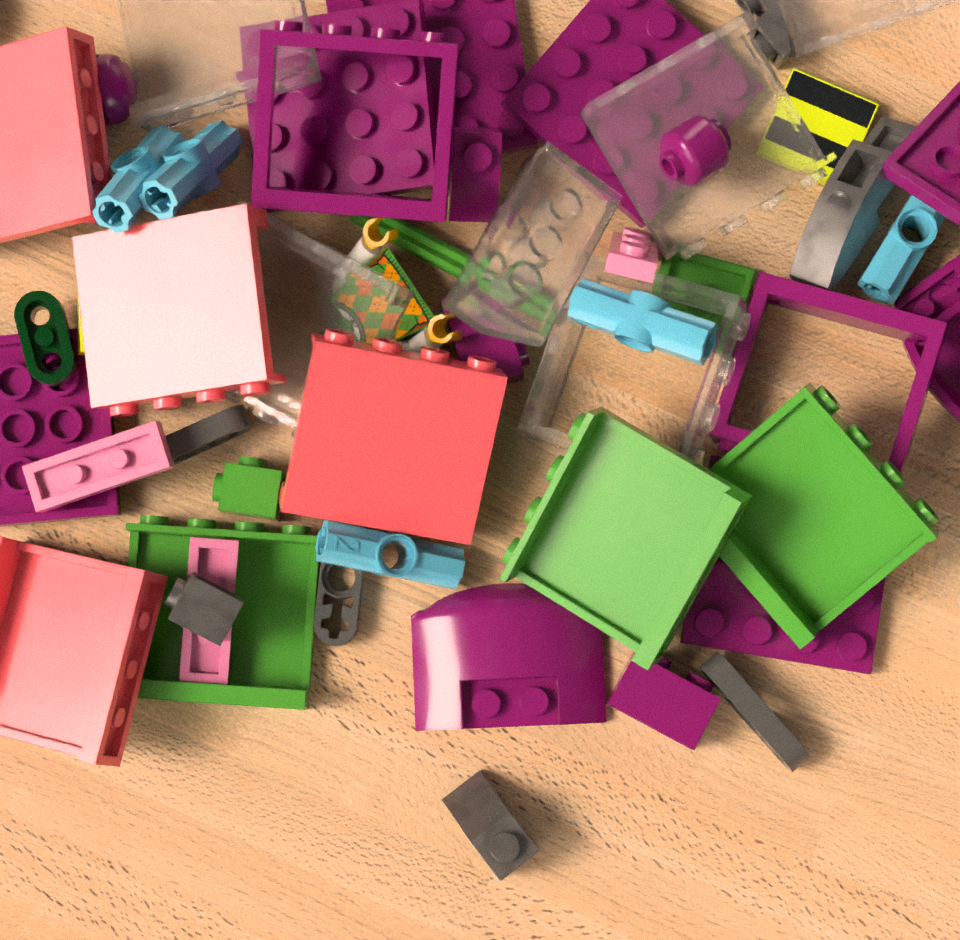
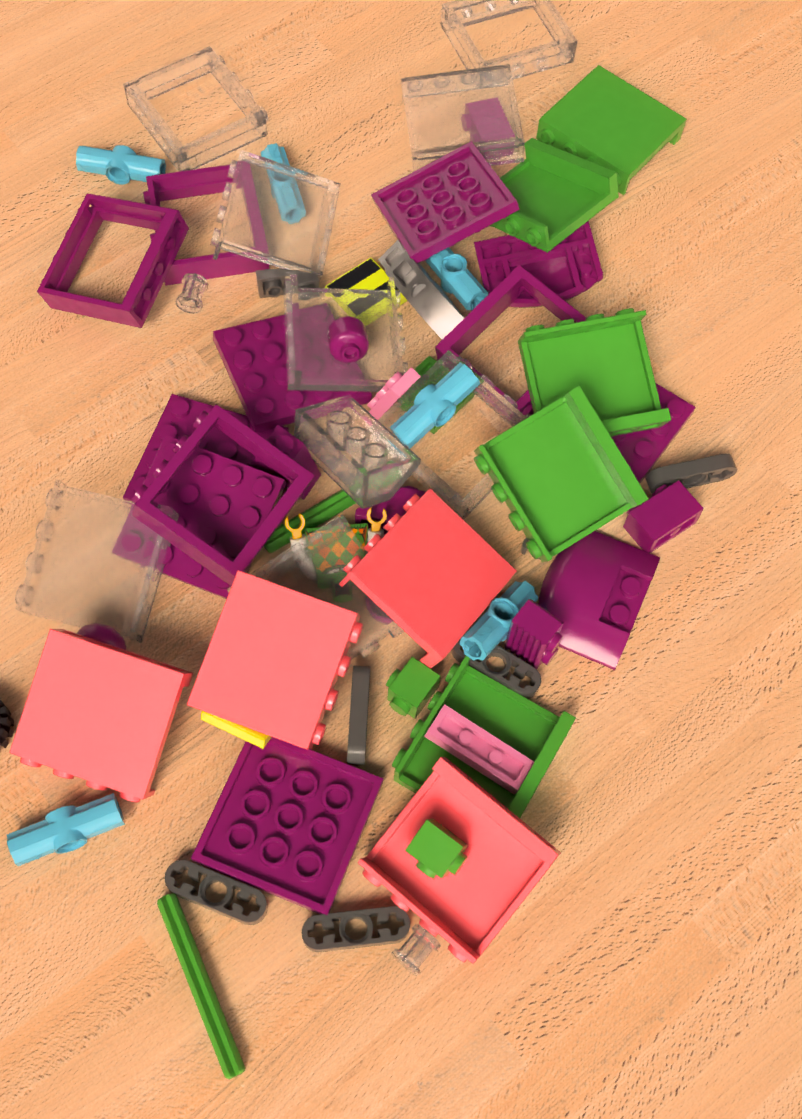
camera: 70 degrees left, 20 degrees down
dark green plate [14,291,78,386] -> none
bright pink plate [22,421,175,513] -> none
medium azure piece [92,125,185,233] -> none
medium azure piece [138,120,243,220] -> none
flat silver brick [164,572,244,646] -> none
flat silver slope [442,770,539,881] -> none
none -> bright green brick [405,818,468,879]
none -> magenta brick [505,599,564,669]

